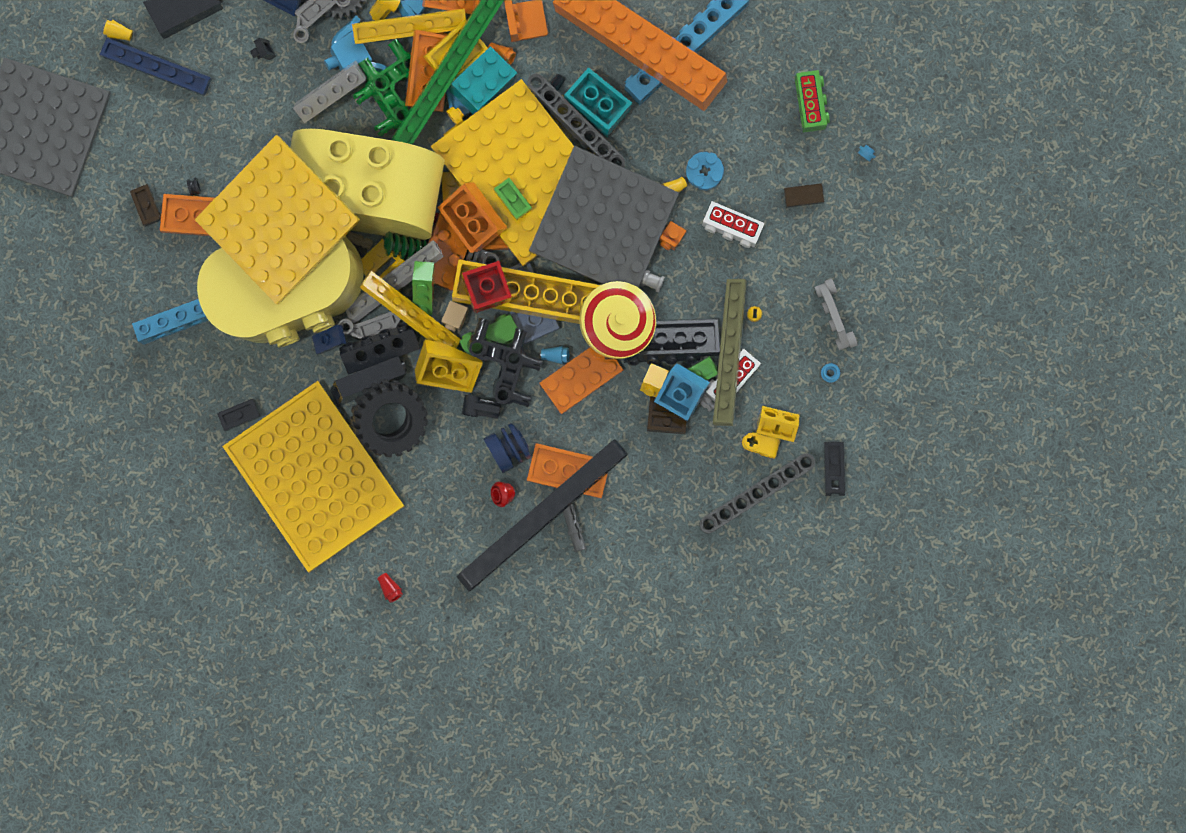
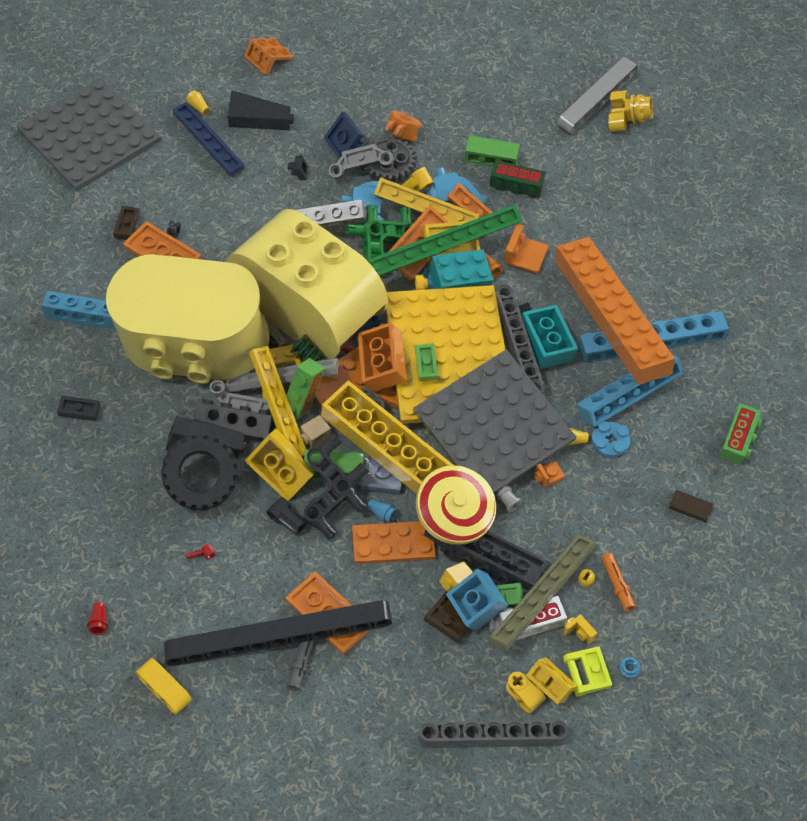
camera: 25 degrees right, 25 degrees down
yellow plate [195,135,360,304] -> none
yellow plate [222,381,405,573] -> none
dark blue plate [312,325,346,354] -> none
red brick [462,261,512,313] -> none
dark blue wheel [483,423,531,473] -> none
red cone [491,481,515,508] -> none
white brick [702,201,764,248] -> none
light grey plate [814,278,858,350] -> none
black plate [824,442,845,496] -> none
dark azure plate [858,145,876,162] -> none
none -> yellow beam [135,658,192,715]
none -> red hand [186,544,216,559]
none -> yellow bracket [563,614,597,645]
none -> neon yellow plate [563,646,612,697]
none -> dark azure brick [577,355,683,427]
none -> orange pin [601,553,636,612]

